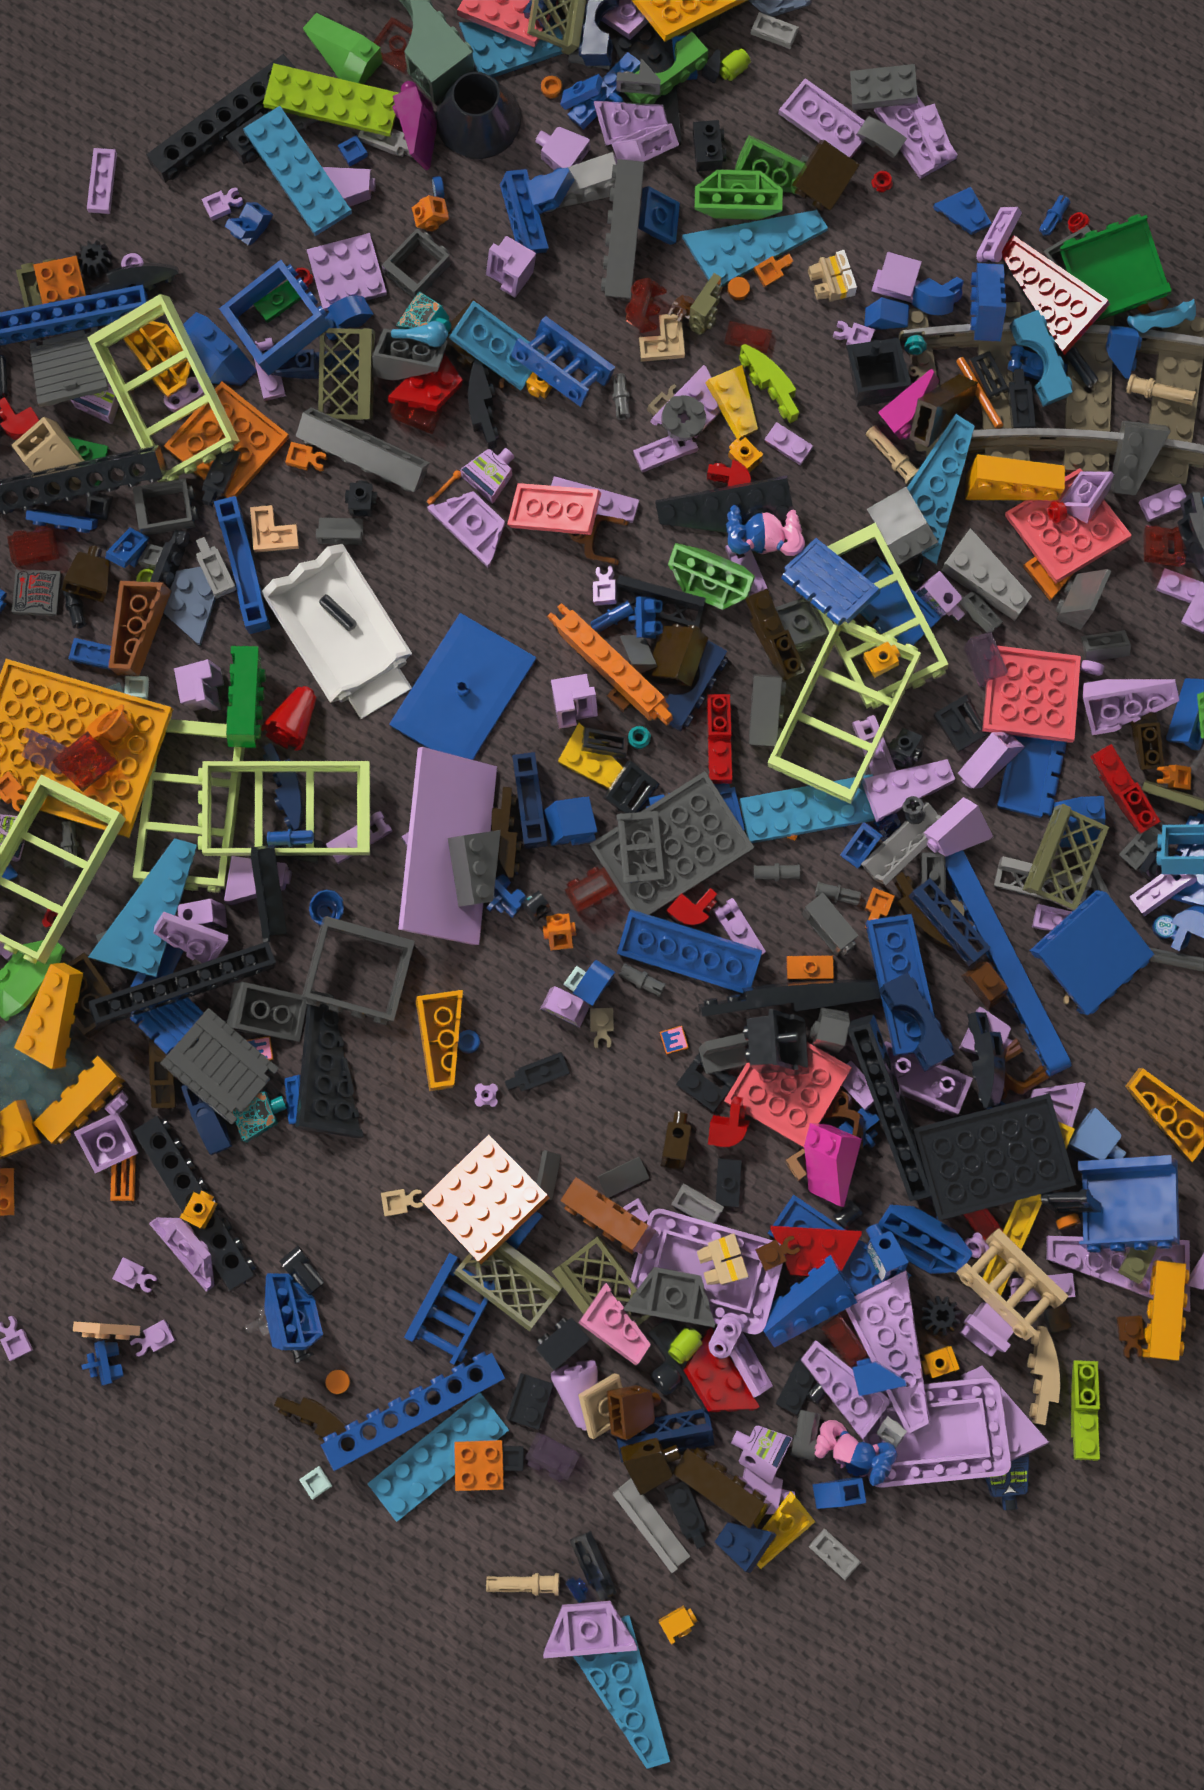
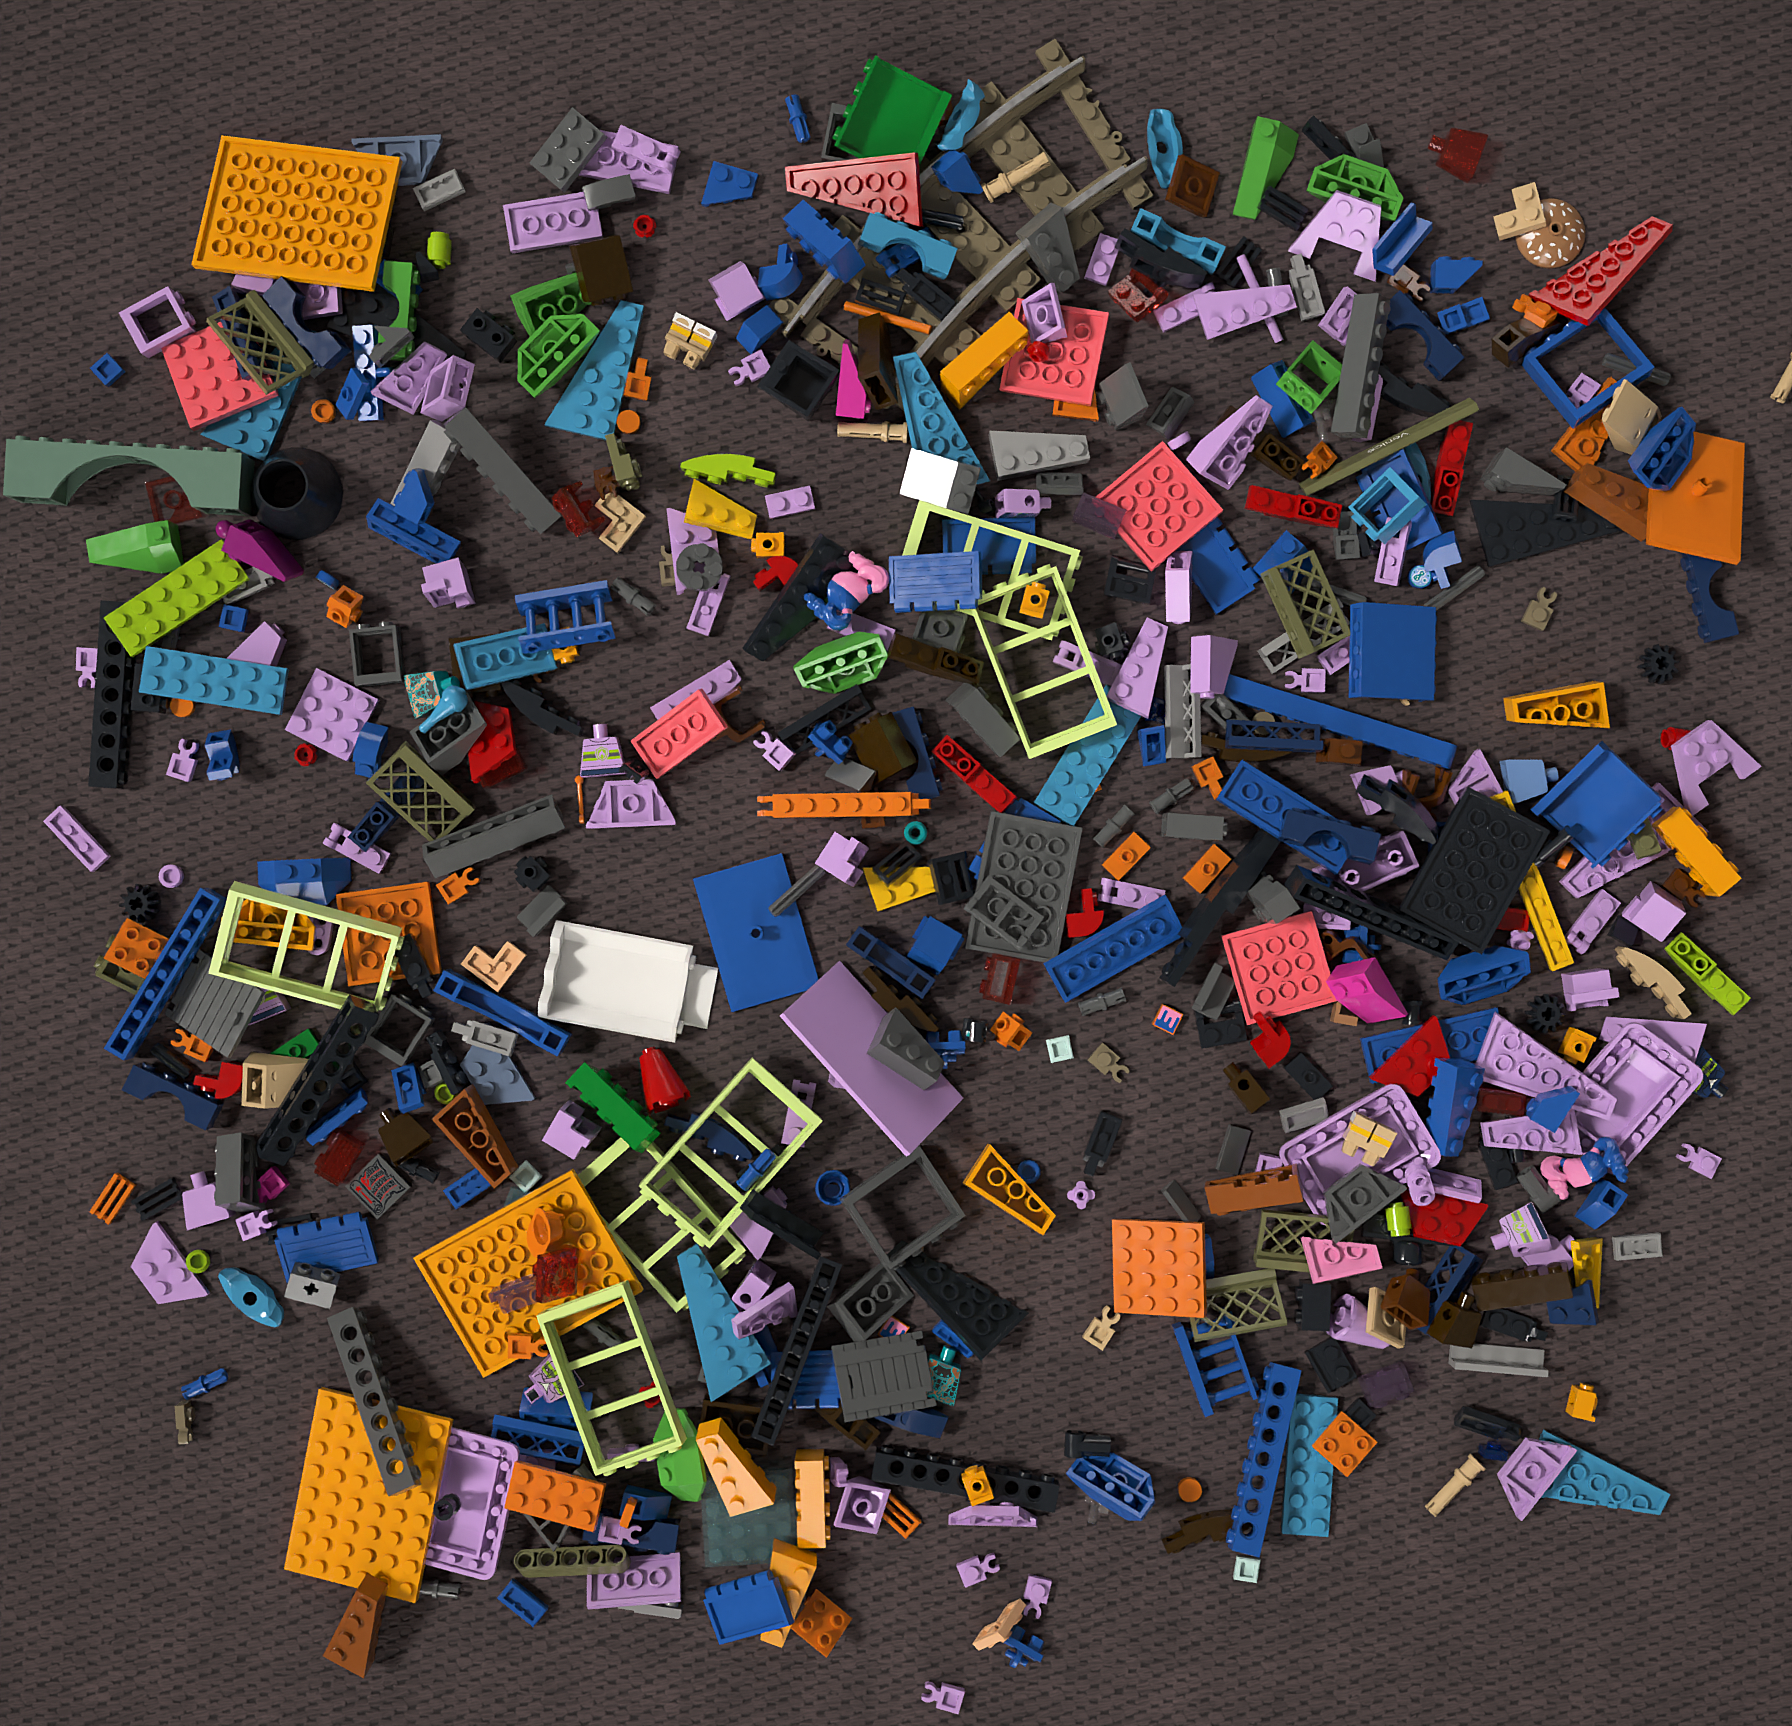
camera: 50 degrees left, 10 degrees up
black slope [90,263,179,294] -> none
blue window [219,260,331,376] -> none
green plate [254,280,302,323] -> none
black axle [319,594,357,631] -> none
lavender torso [535,127,590,170] -> none
lavender torso [540,986,589,1028] -> none
blue brick [573,960,615,1006] -> none
blue axle [590,600,634,633] -> none
blue plate [638,186,680,245] -> none
clear red plate [724,321,772,353] -> none
black piece [744,1009,809,1076] -> none
reddish brown plate [755,1236,800,1272] -> none
blue torso [866,1224,909,1283] -> none
light grey plate [876,1416,907,1449] -> none
black bush [903,796,926,824] -> none
teal plate [905,335,927,356] -> none
tan fence [956,1228,1069,1341] -> none
lavender plate [977,207,1022,262] -> none
red plate [1068,212,1090,233] -> none
none -> lavender plate [76,647,97,688]
none -> orange tile [170,698,196,718]
none -> orange plate [171,1029,213,1062]
none -> black tile [618,757,652,784]
none -> dark grey axle [768,865,825,917]
none -> orange plate [1102,832,1151,881]
none -> lavender plate [1285,668,1326,693]
none -> lavender plate [1621,881,1686,942]
none -> lavender plate [1676,1143,1722,1179]

